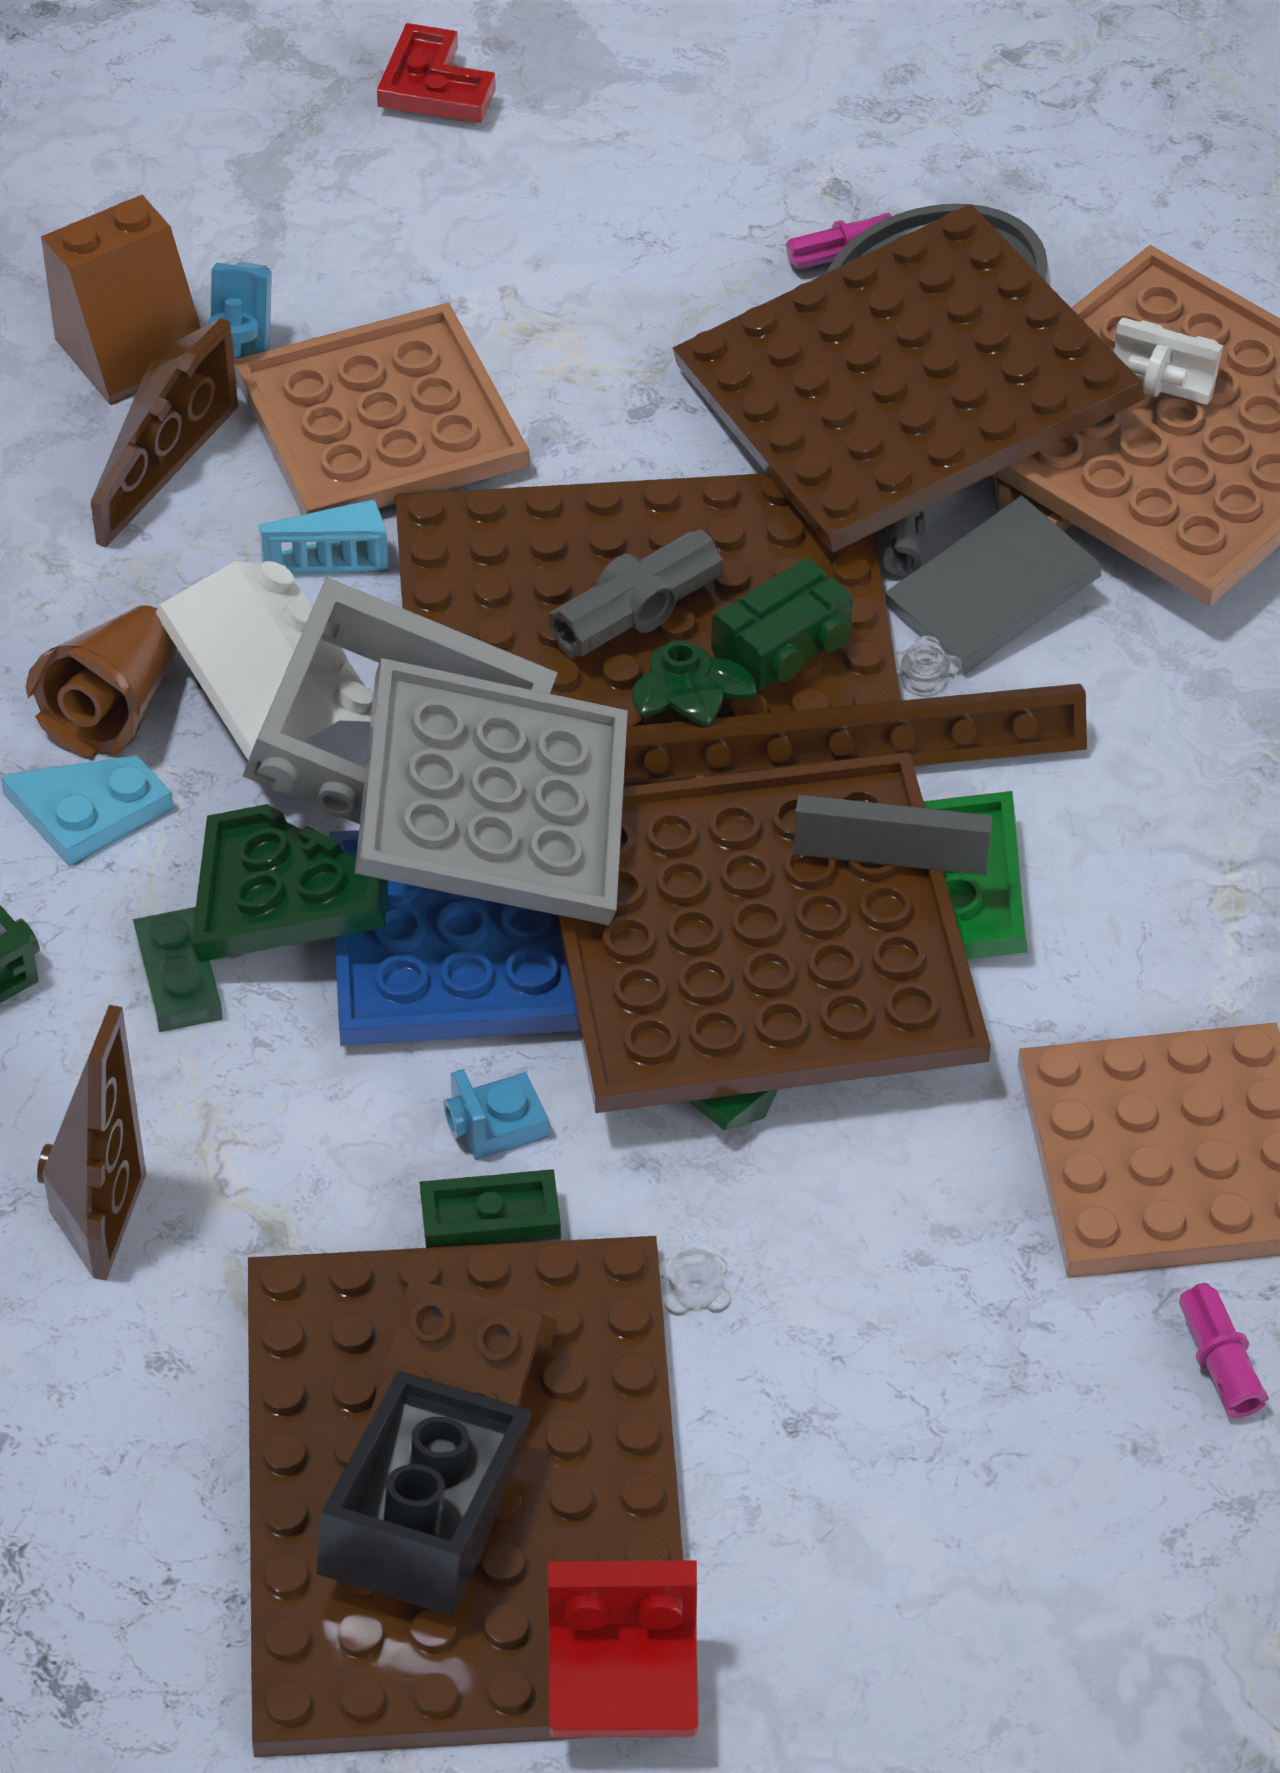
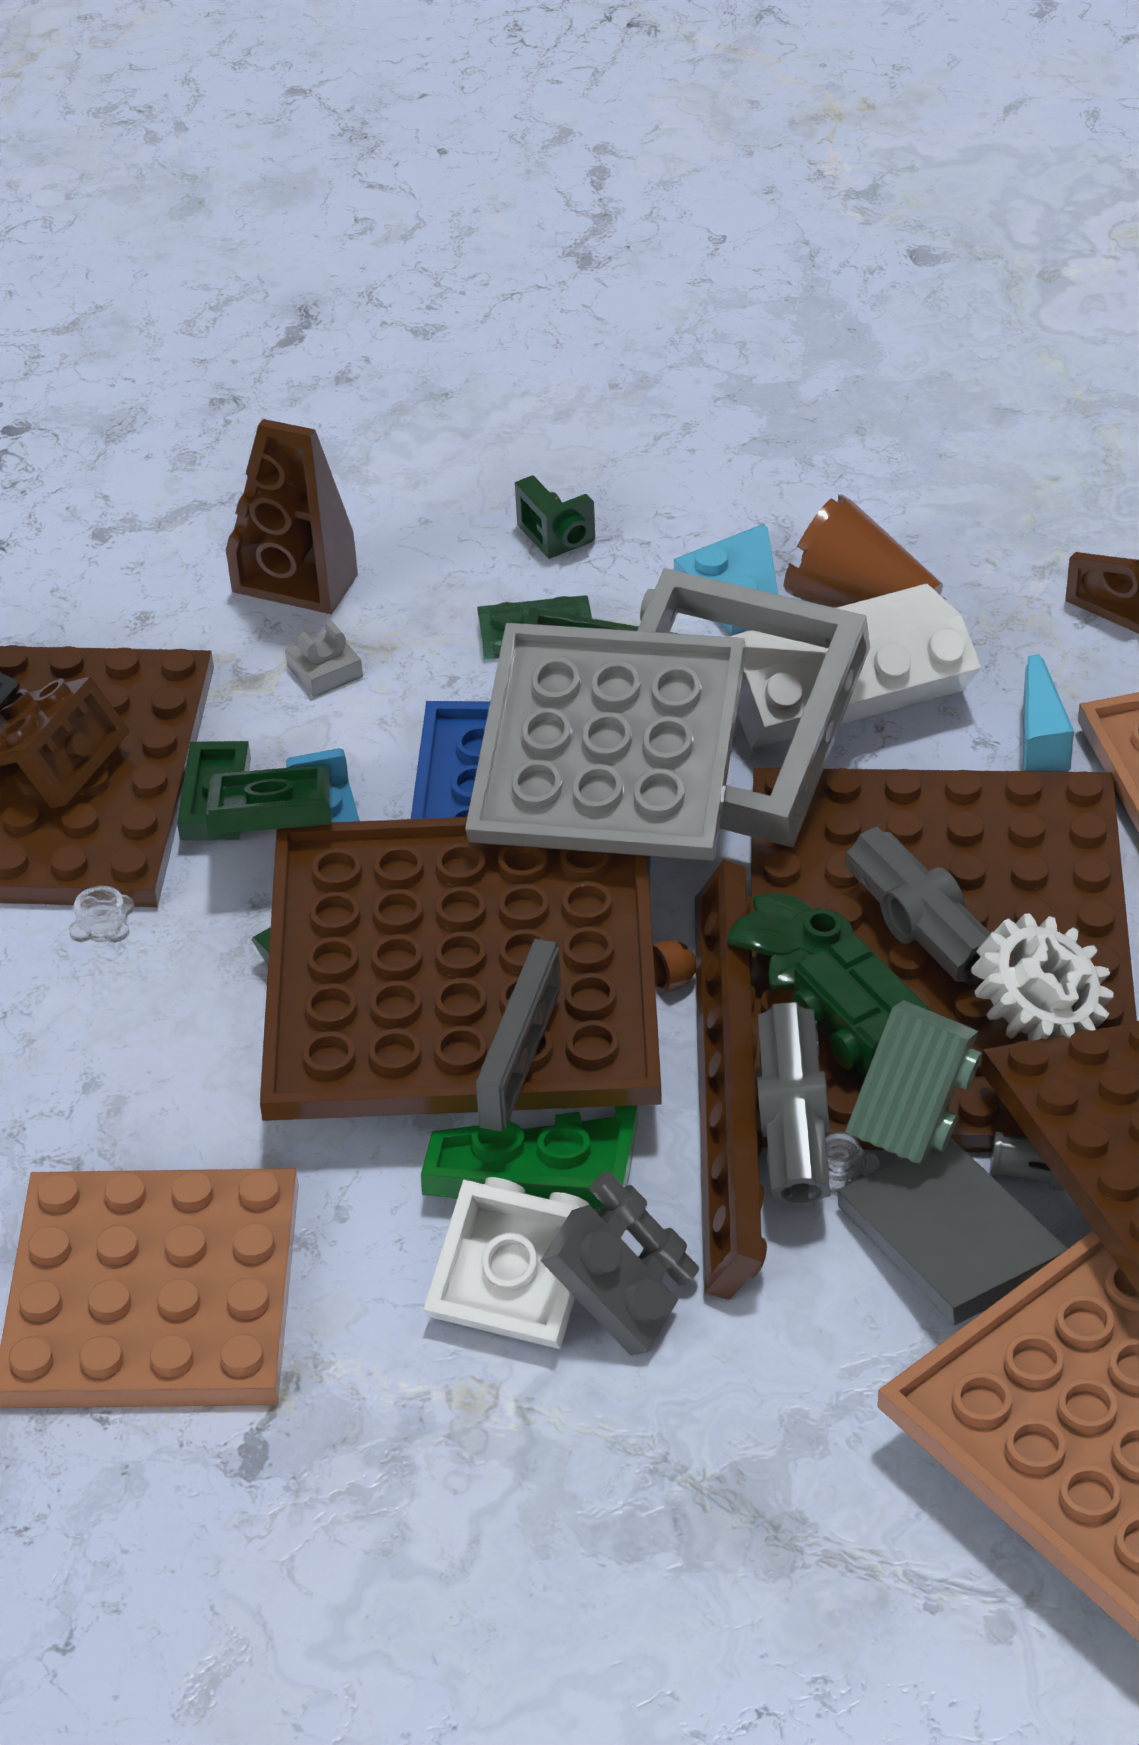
camera: 100 degrees right, 5 degrees down
none -> dark green plate [205,764,332,835]
none -> light grey tile [285,620,363,697]
none -> white plate [423,1177,590,1349]
none -> dark grey plate [540,1171,699,1356]
none -> dark grey piece [757,1002,831,1208]
none -> sand green brick [845,1000,982,1164]
none -> white gear [971,913,1113,1041]

